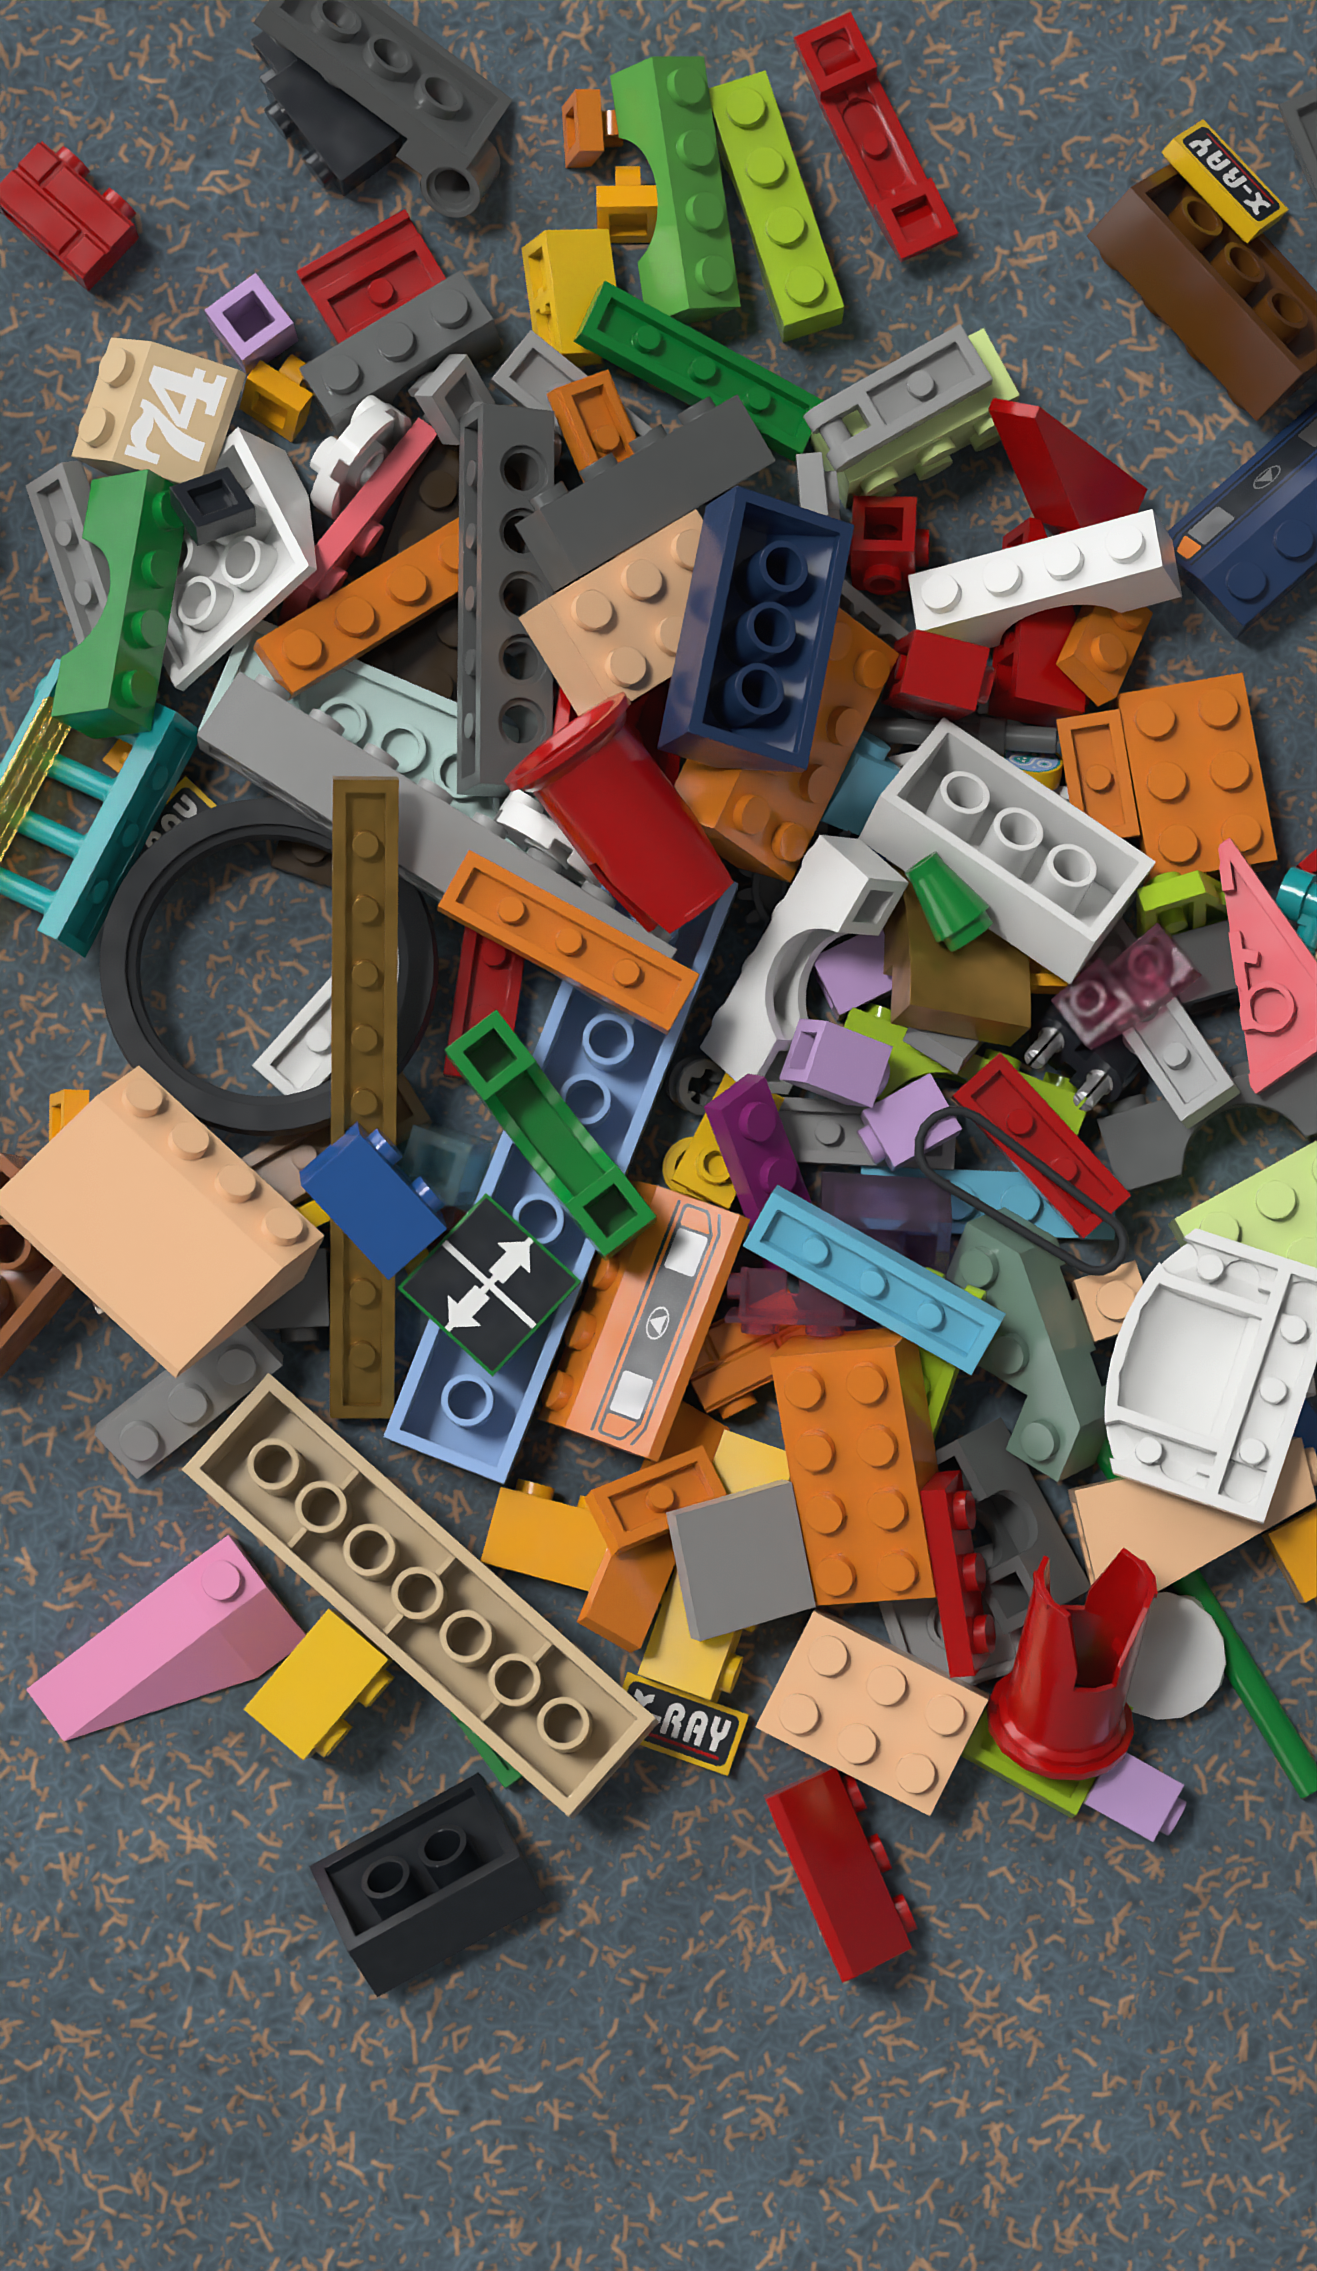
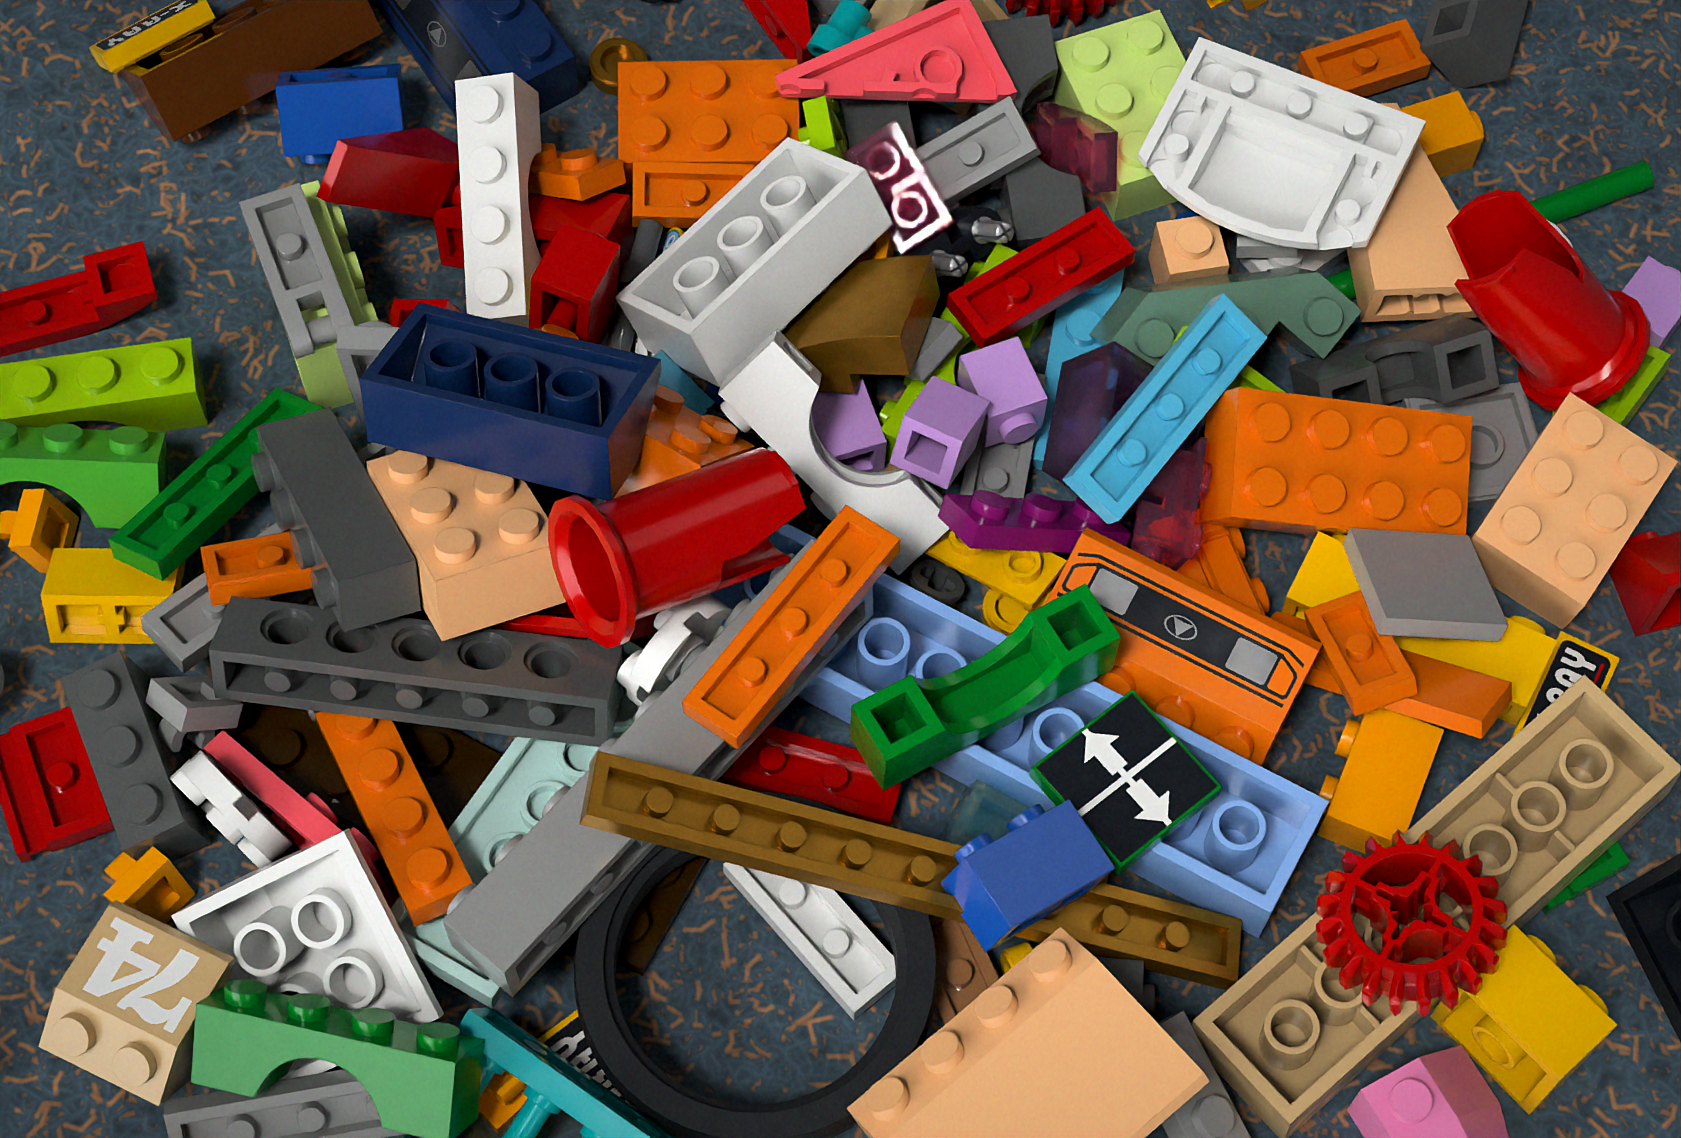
camera: 85 degrees left, 20 degrees down
black plate [169,467,256,546] -> none
lavender brick [204,273,298,376] -> none
green cone [904,851,993,952] -> none
black piece [914,1106,1129,1276] -> none
red plate [920,1470,996,1678] -> none
none -> blue brick [275,63,408,164]
none -> pearl gold tile [589,38,647,96]
none -> clear pink slope [1029,102,1118,193]
none -> red gear [1316,829,1508,1018]

